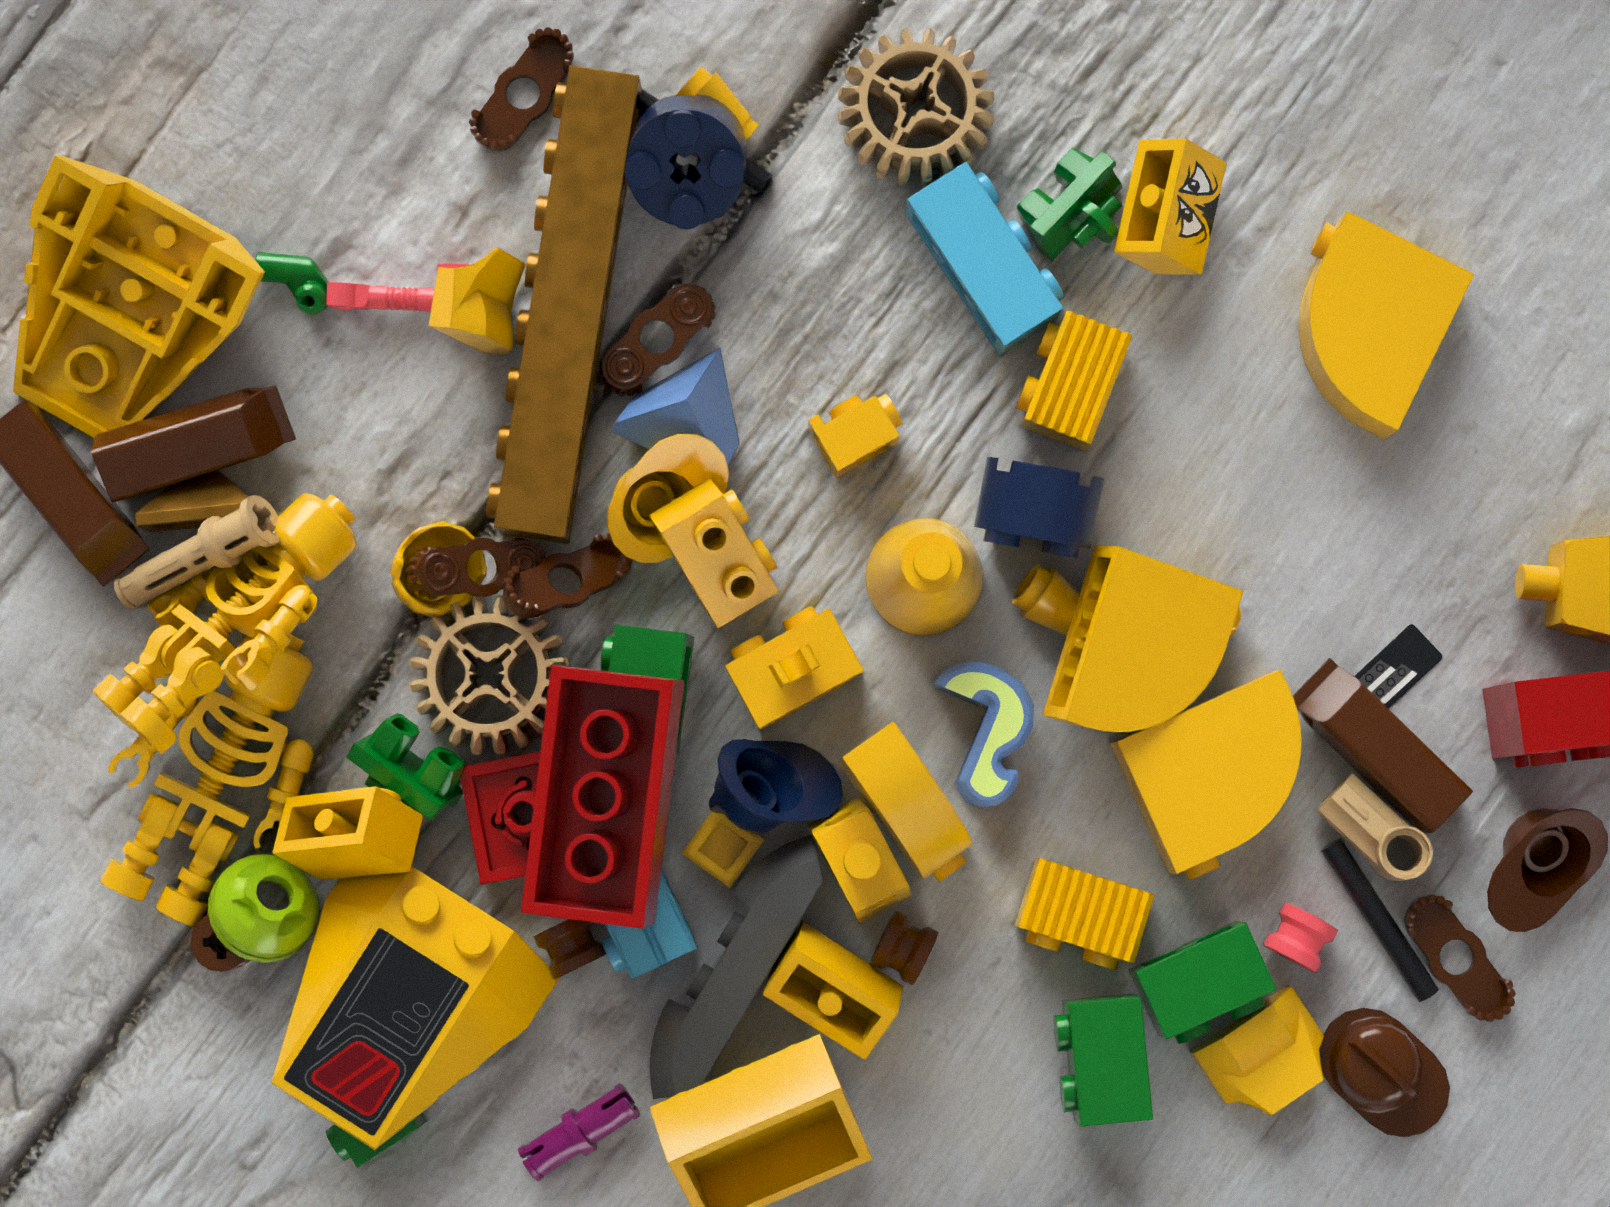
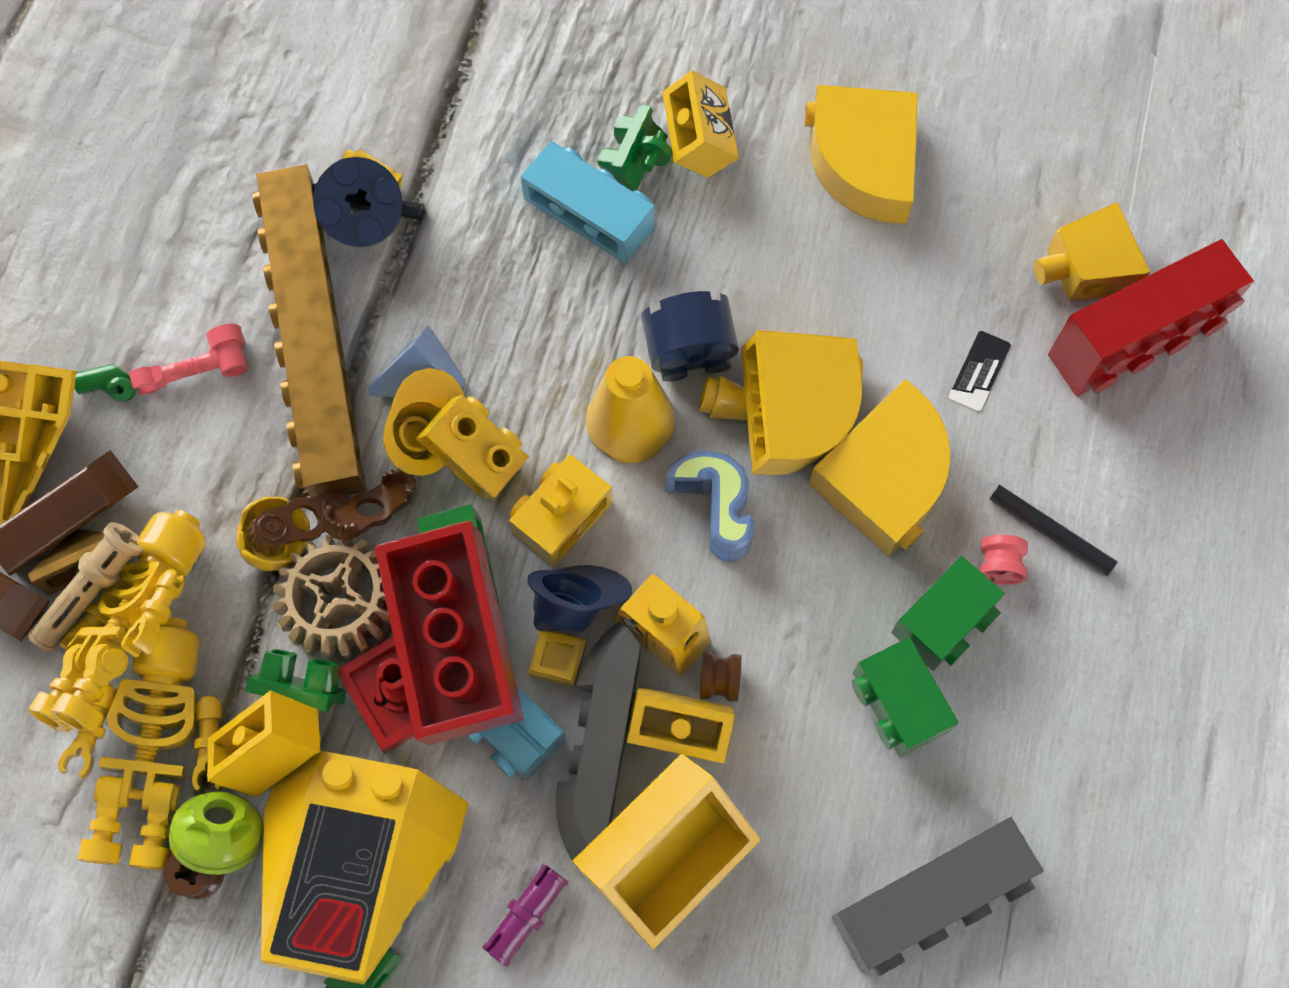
camera: 15 degrees left, 15 degrees down
yellow slope [429,247,526,355] -> none
reddish brown piece [469,27,574,151] -> none
reddish brown wheel [533,919,606,980] -> none
reddish brown piece [600,283,716,397] -> none
yellow brick [808,394,903,479] -> none
tan gear [838,28,995,187] -> none
yellow brick [838,721,973,882] -> none
yellow brick [1014,858,1155,971] -> none
yellow brick [1015,310,1132,452] -> none
yellow slope [1190,985,1324,1116] -> none
reddish brown piece [1293,658,1473,834] -> none
tan piece [1315,773,1433,882] -> none
reddish brown piece [1319,1008,1450,1137] -> none
reddish brown piece [1404,894,1516,1022] -> none
reddish brown piece [1487,808,1608,932] -> none

